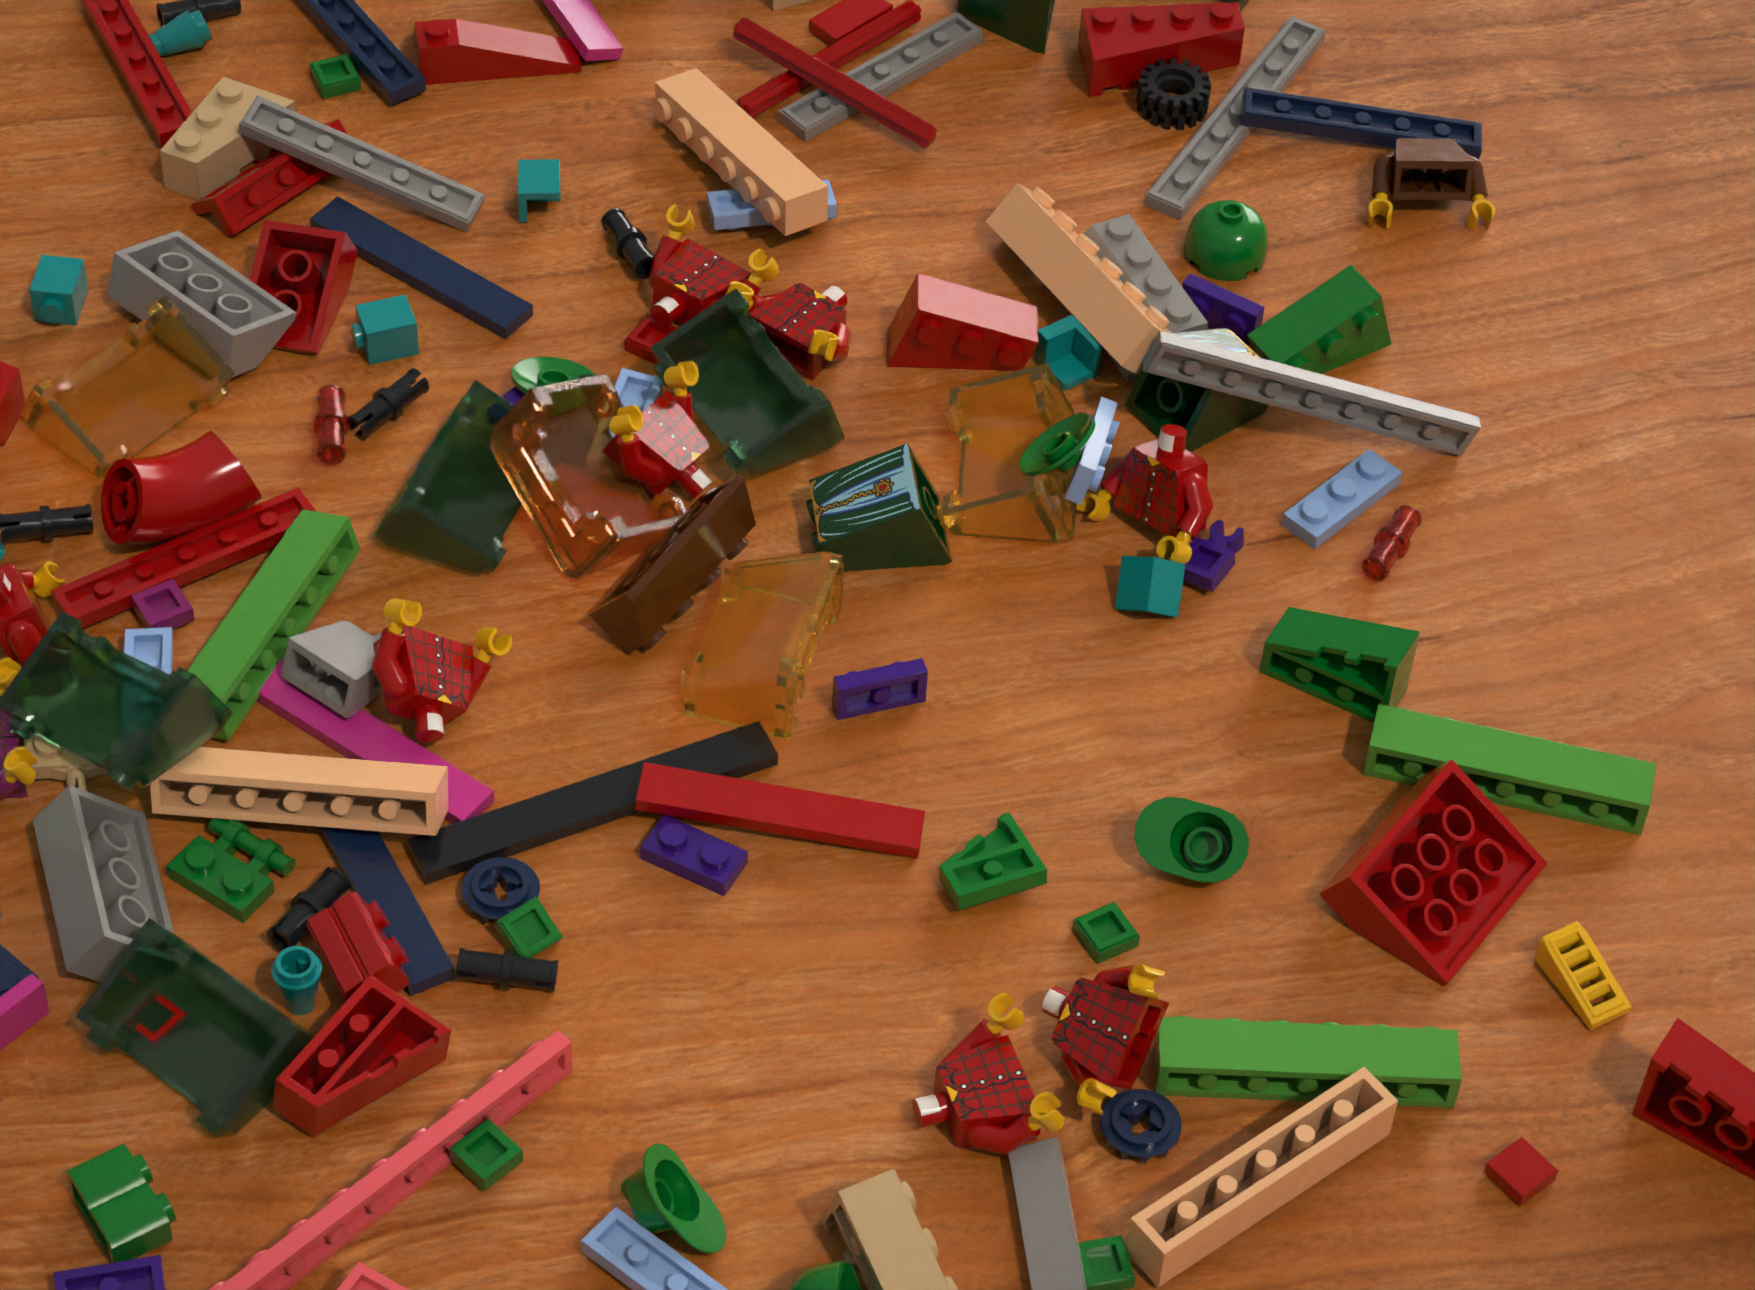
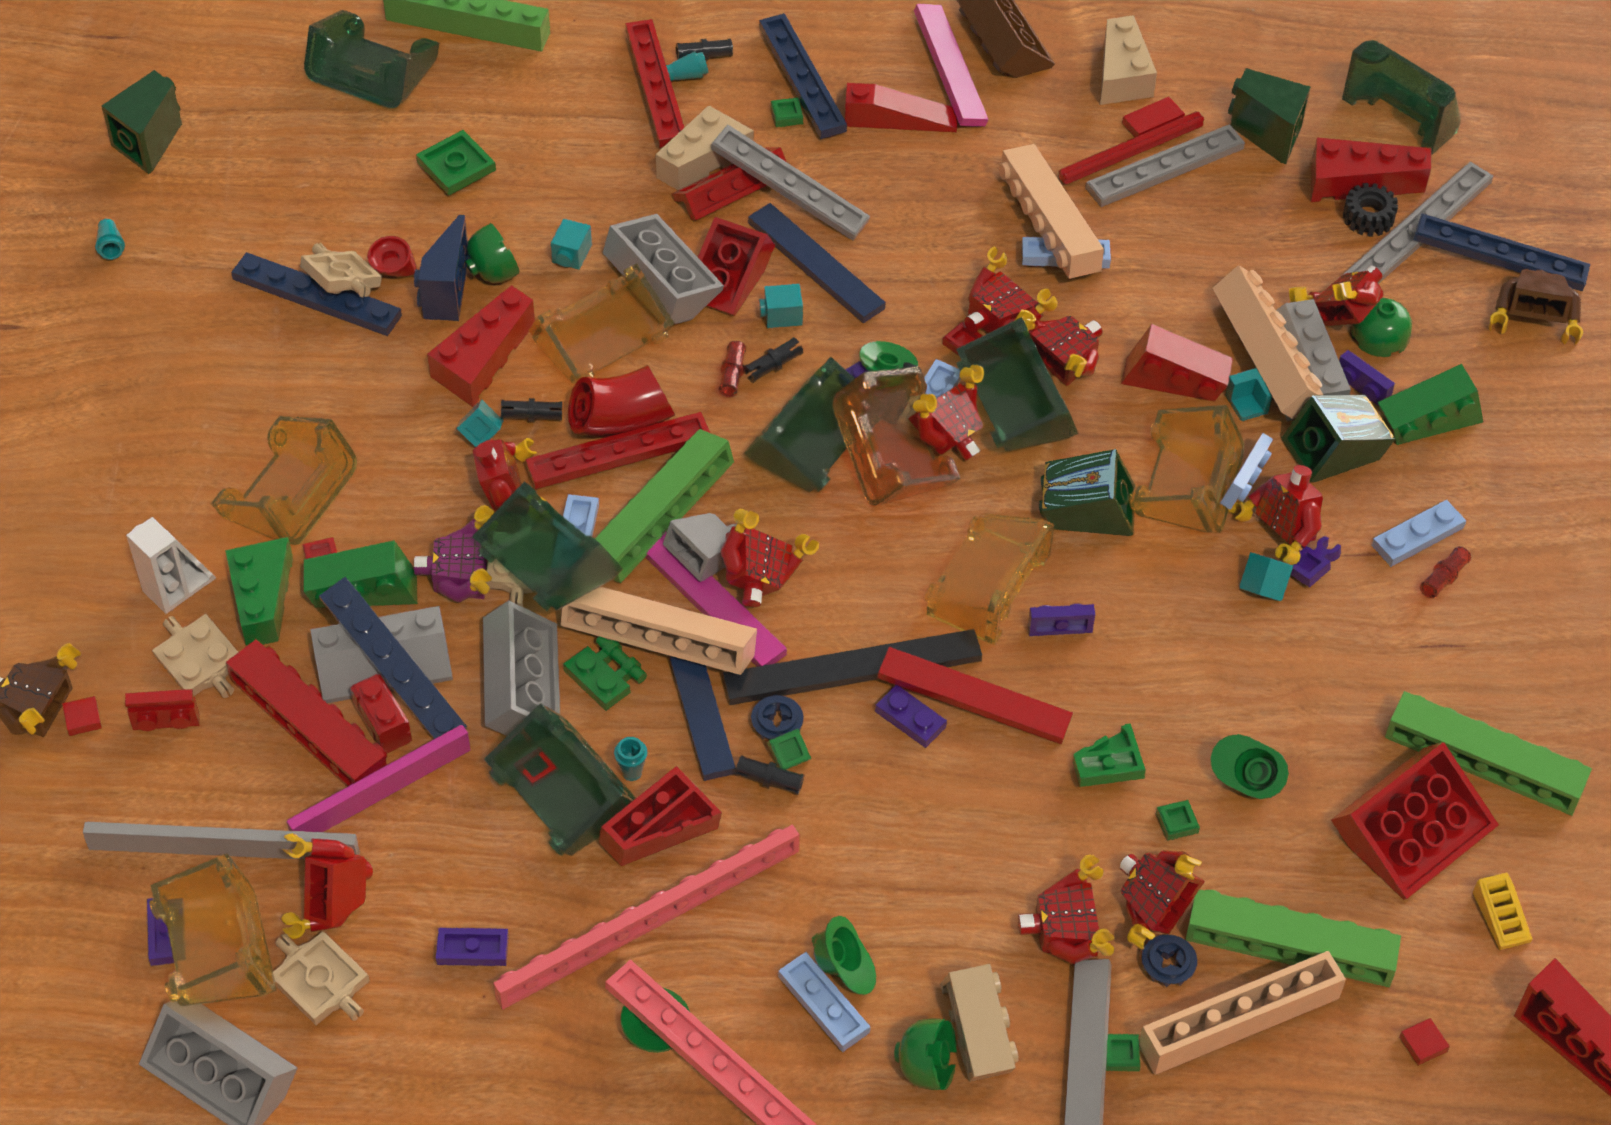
camera: 15 degrees right, 5 degrees up
green brick [66,1144,176,1263] -> none
magenta plate [131,579,195,630] -> none
black pin [267,867,351,951] -> none
red brick [307,892,410,1000] -> none
green plate [450,1119,523,1191] -> none
teal panel [518,159,561,223] -> none
reddish brown slope [589,474,756,654] -> none
black pin [601,208,654,279] -> none
red axle [733,18,937,148] -> none
green dish [1019,413,1096,476] -> none
light grey tile [1142,331,1481,456] -> none
green wedge [1259,607,1420,723] -> none
none -> red torso [1289,266,1383,326]

